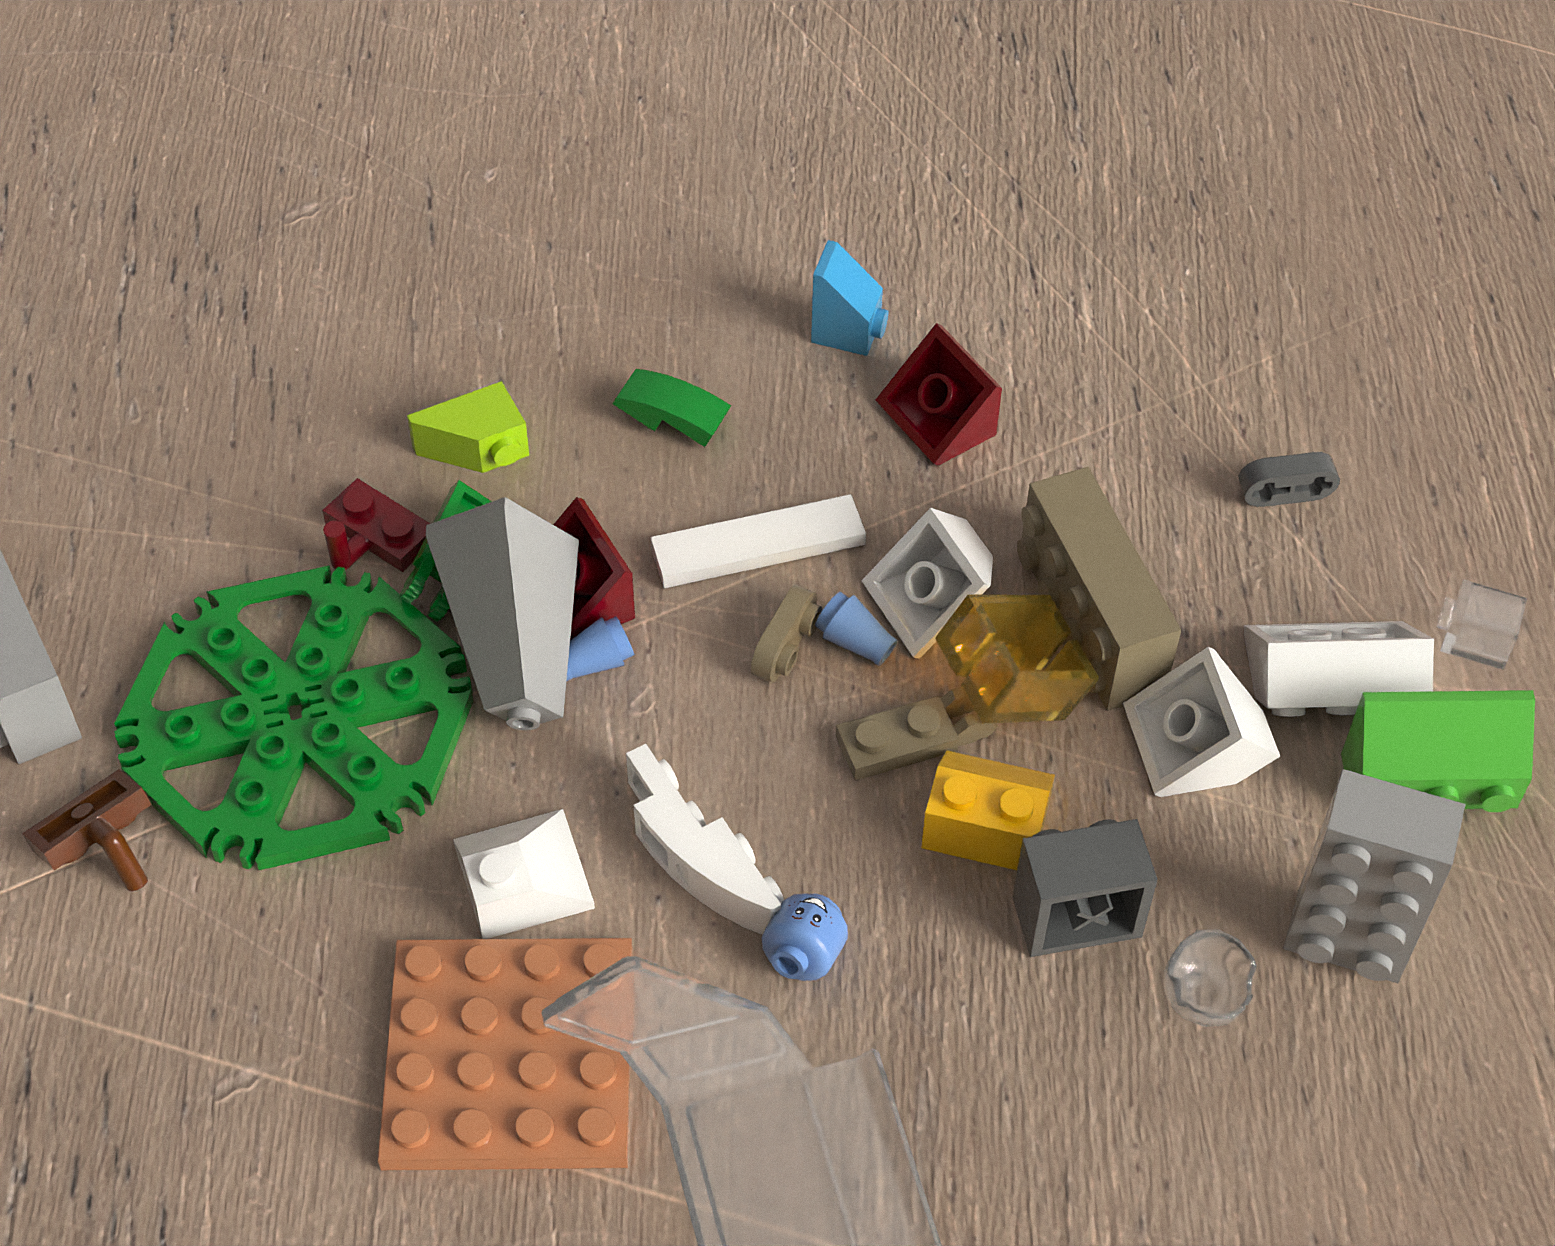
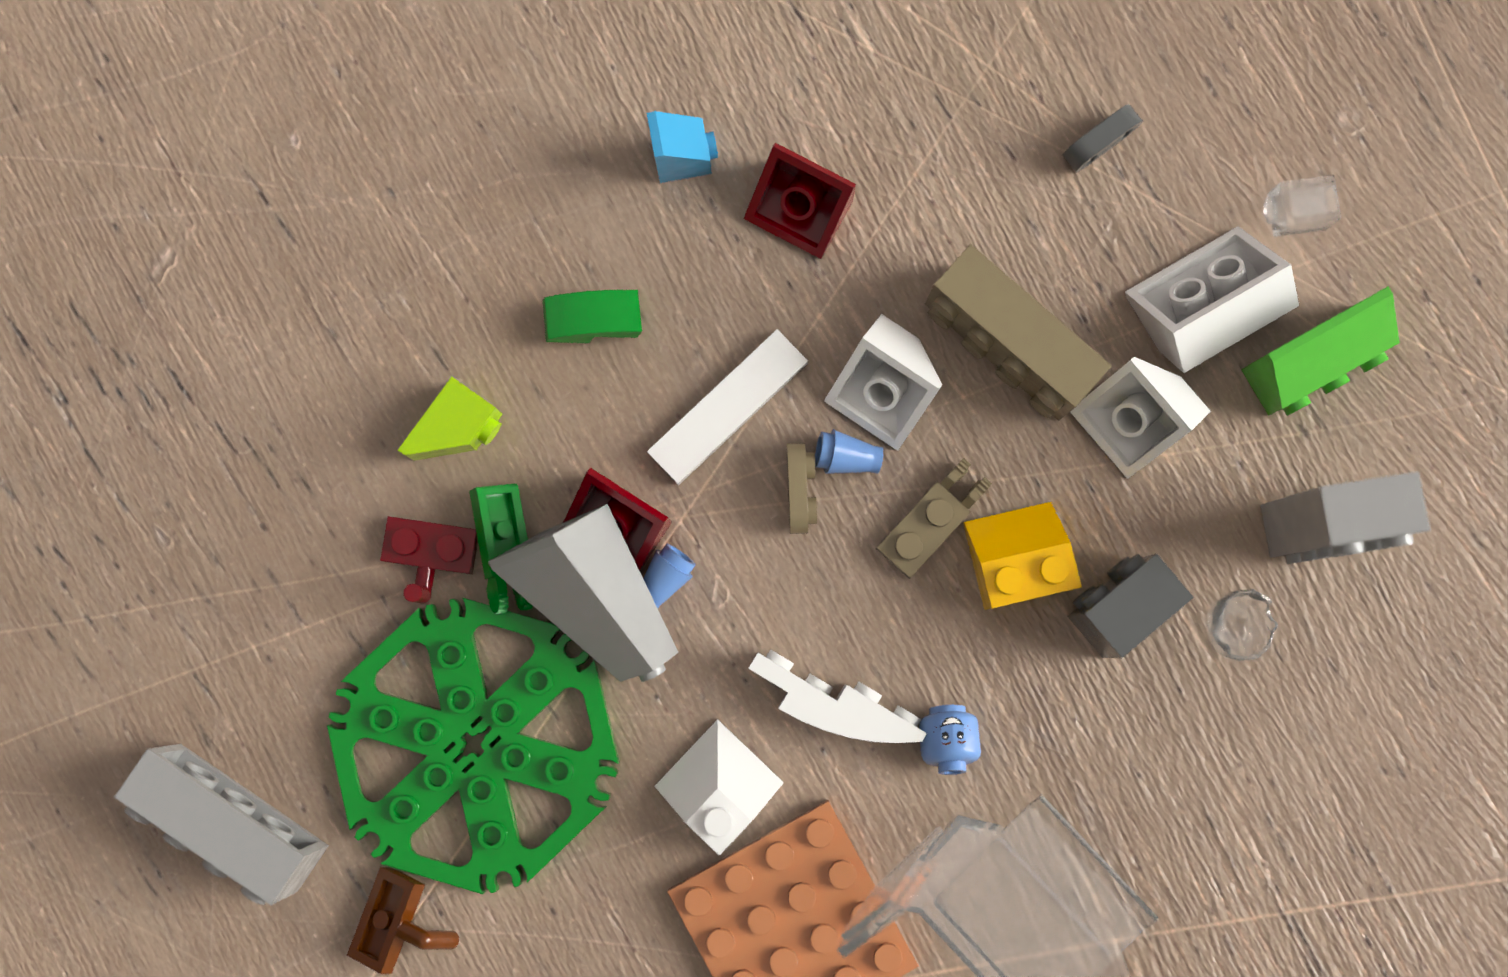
camera: 25 degrees left, 30 degrees up
clear yellow piece [935,595,1100,723] -> none

